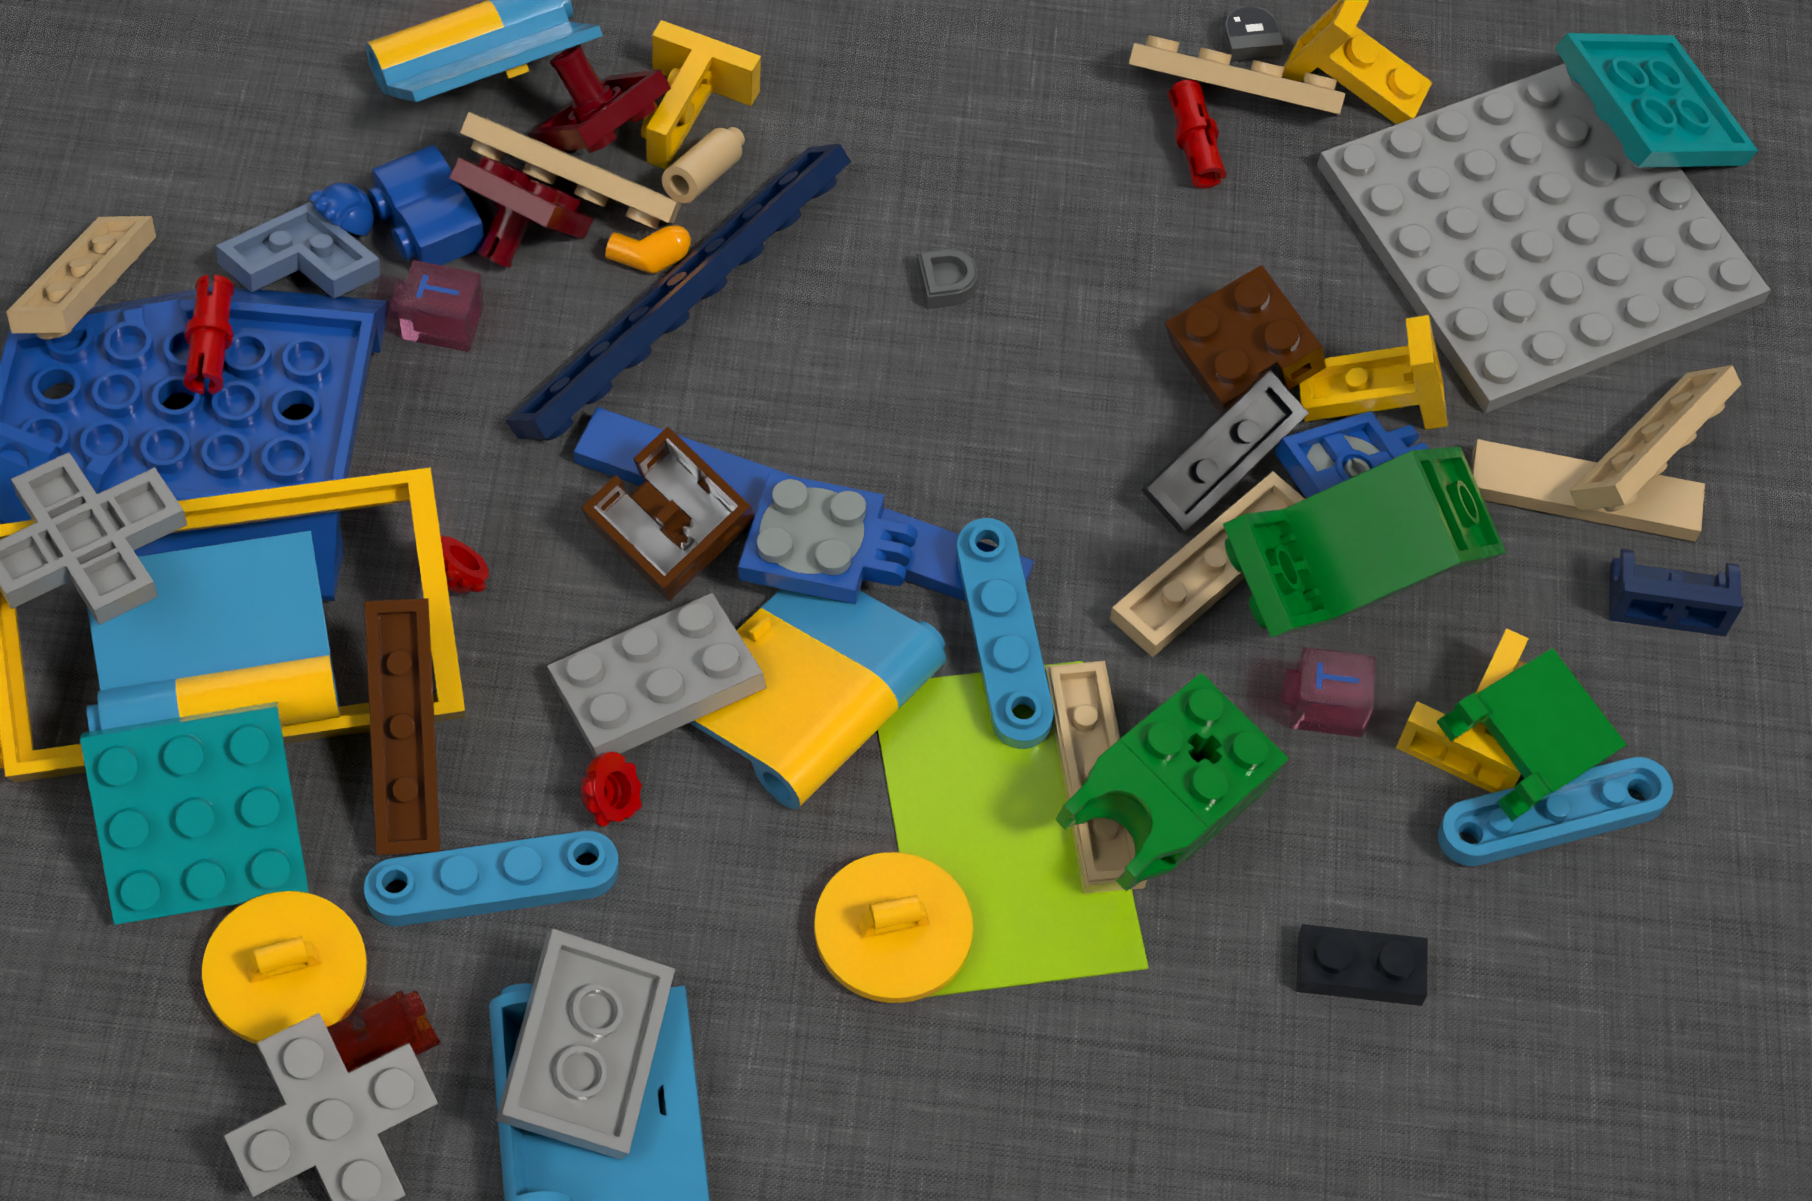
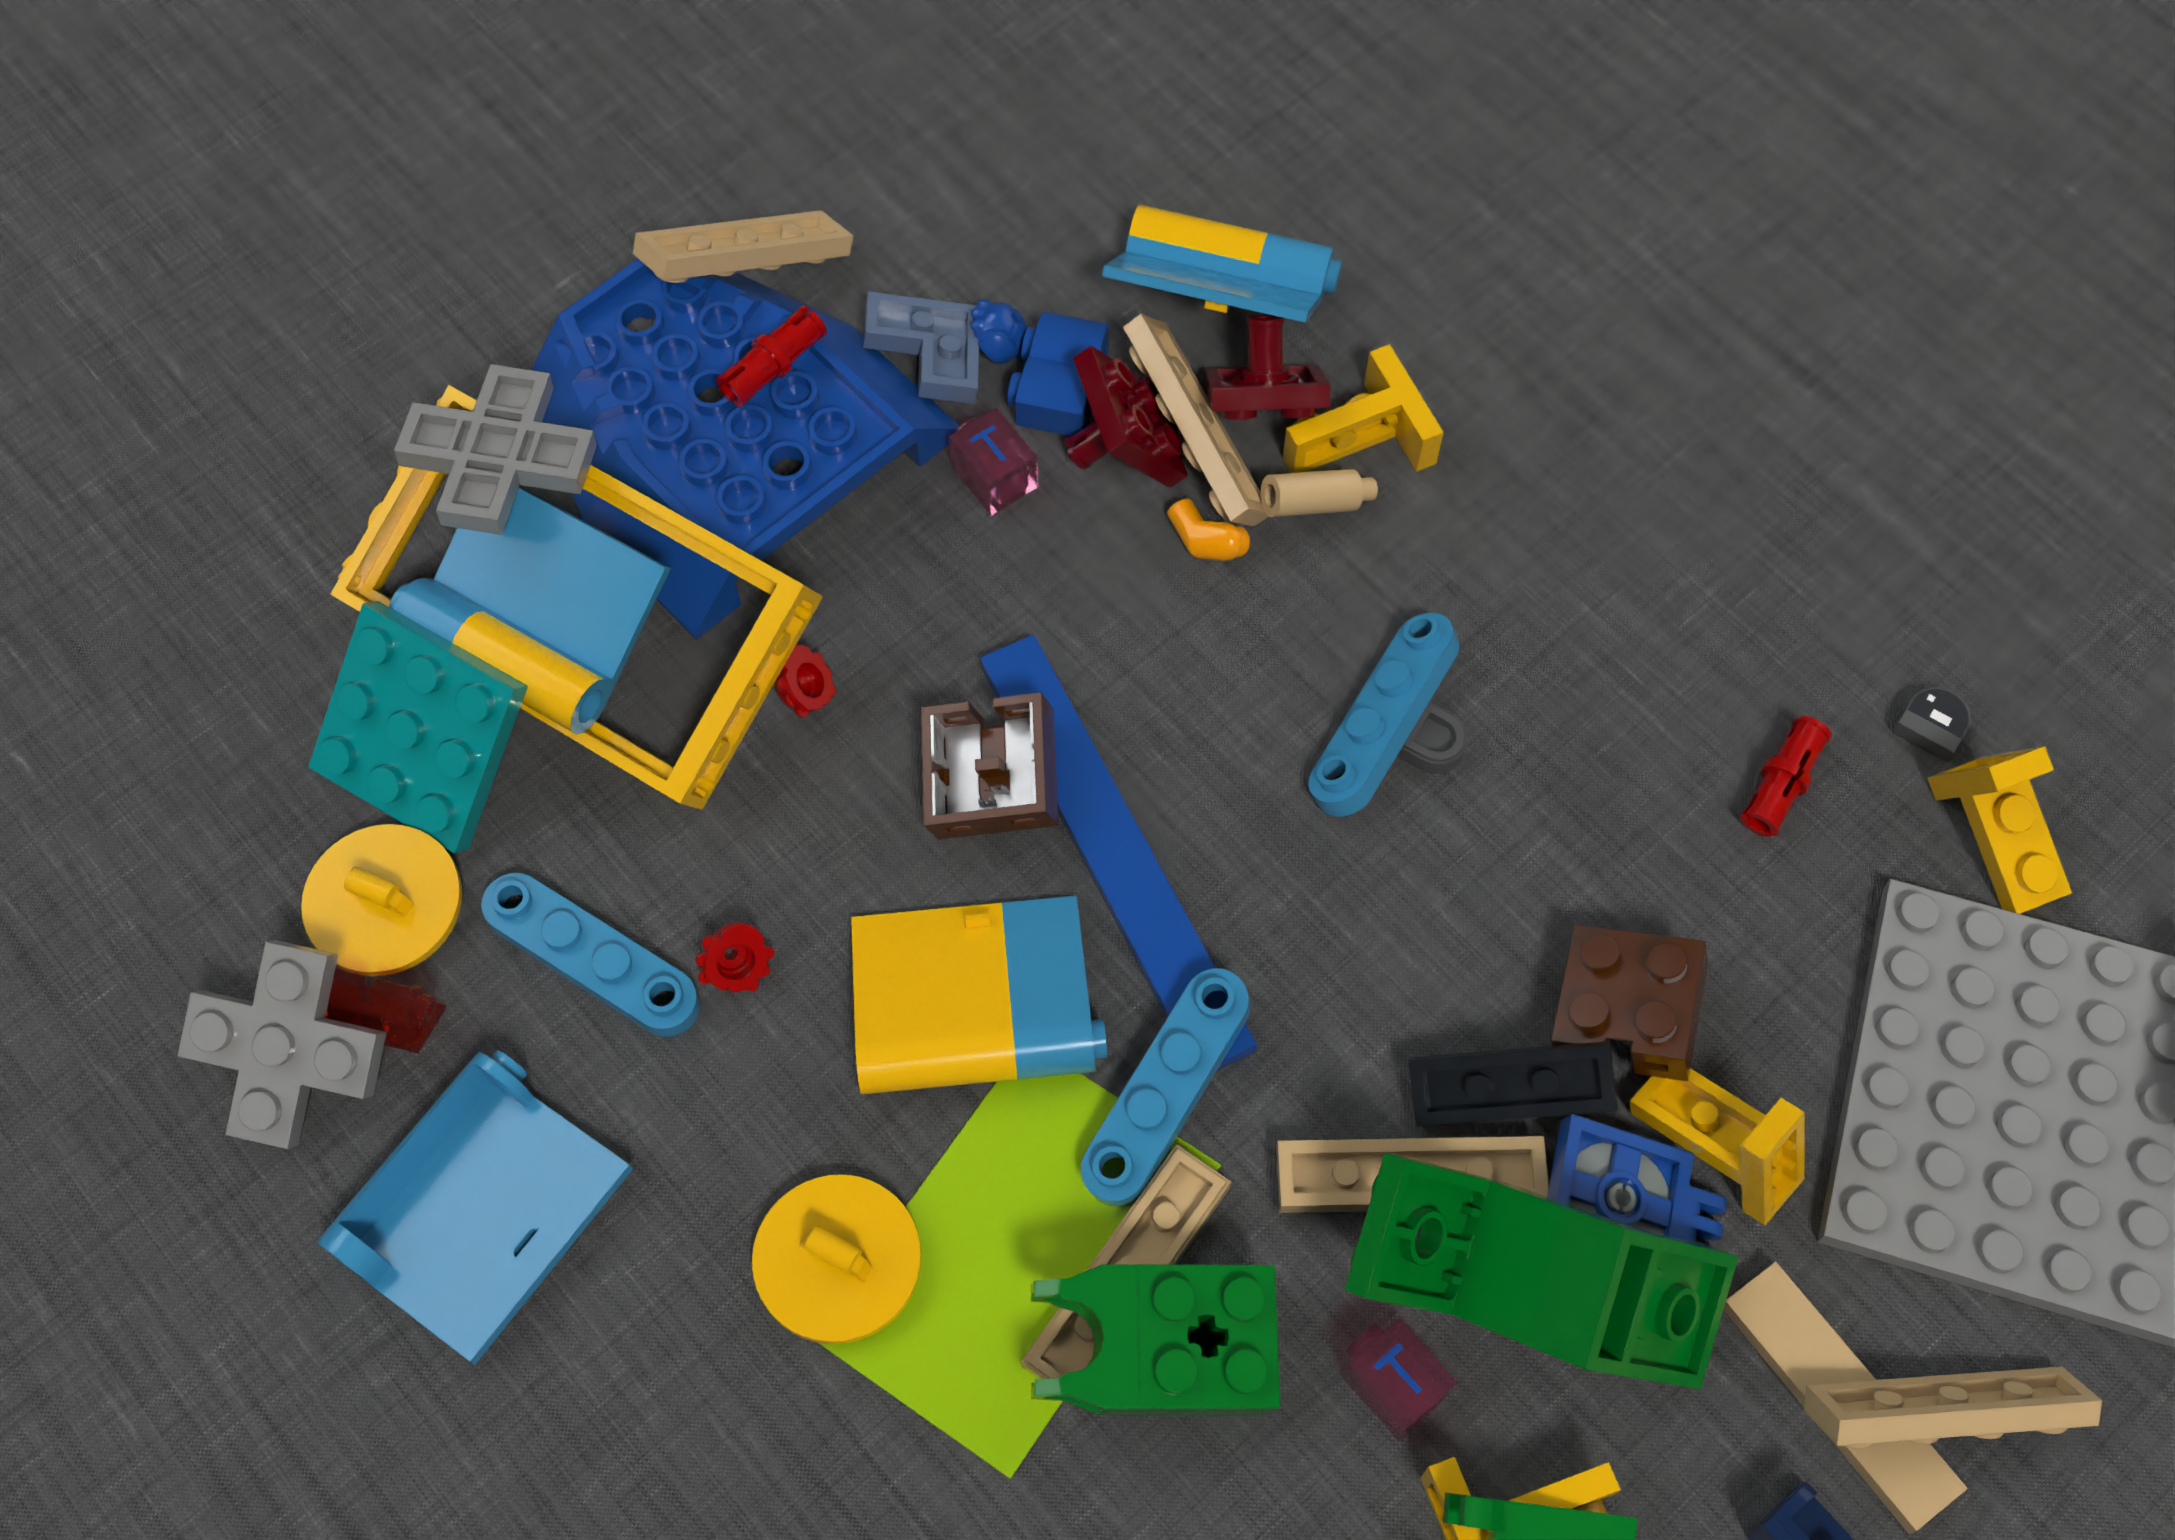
camera: 50 degrees right, 5 degrees up
reddish brown plate [364,598,441,855] -> none
light grey plate [496,929,675,1160] -> none
dark blue plate [505,144,851,441] -> none
light grey plate [547,593,766,758] -> none
piece [738,471,918,604] -> none
tan plate [1129,35,1345,114] -> none
none -> dark azure plate [1308,613,1460,817]

